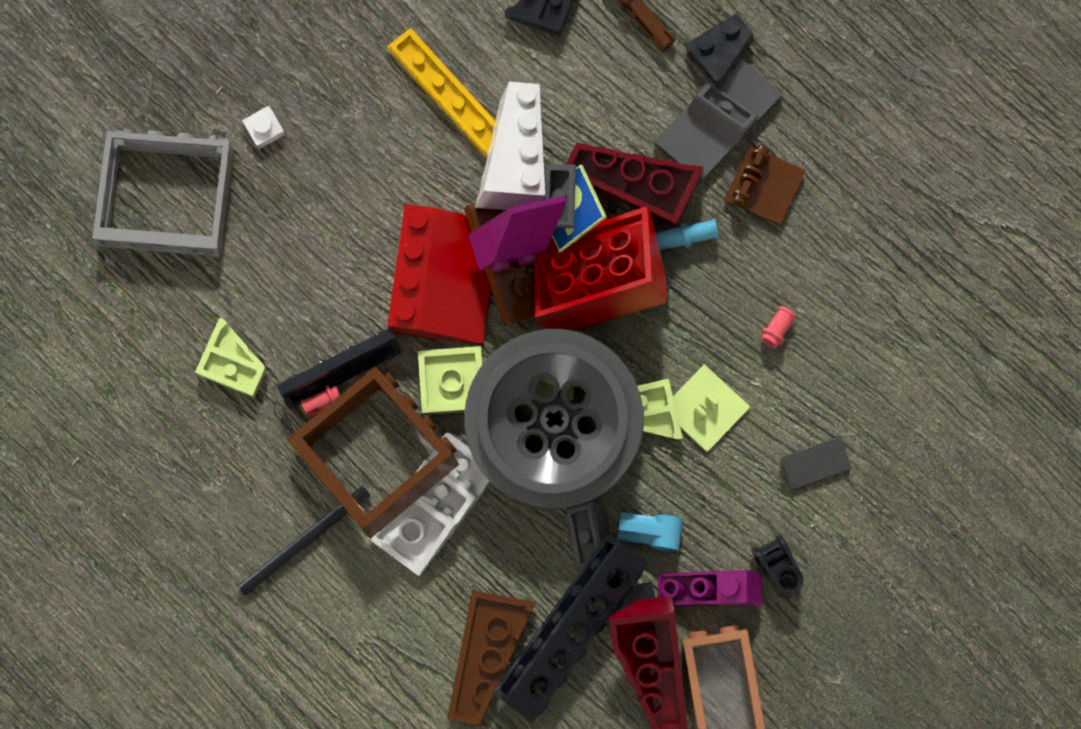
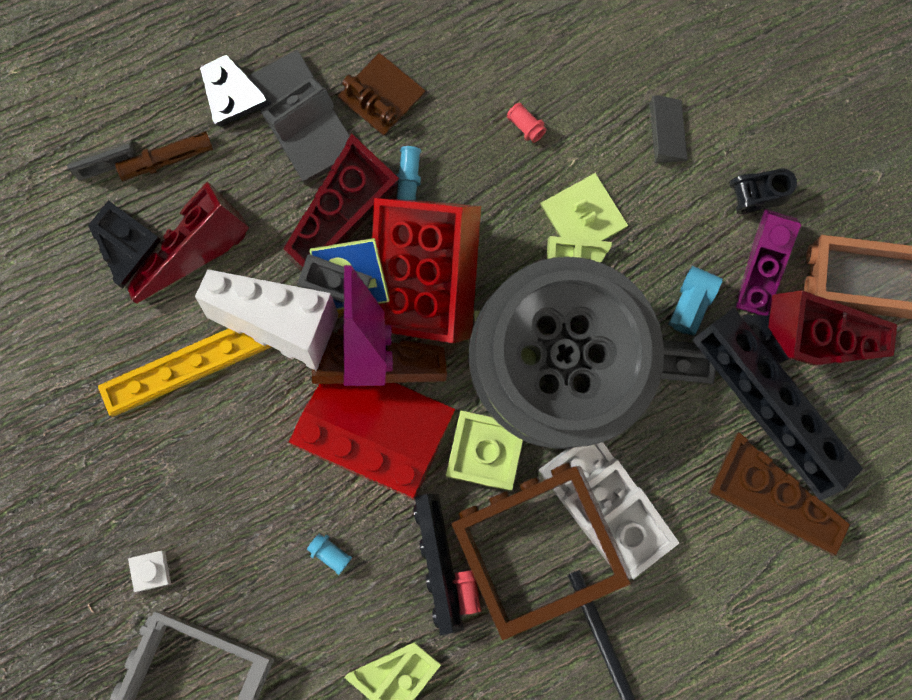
camera: 75 degrees left, 0 degrees up
none -> dark red wedge [127,182,249,304]
none -> medium azure pin [307,533,352,575]

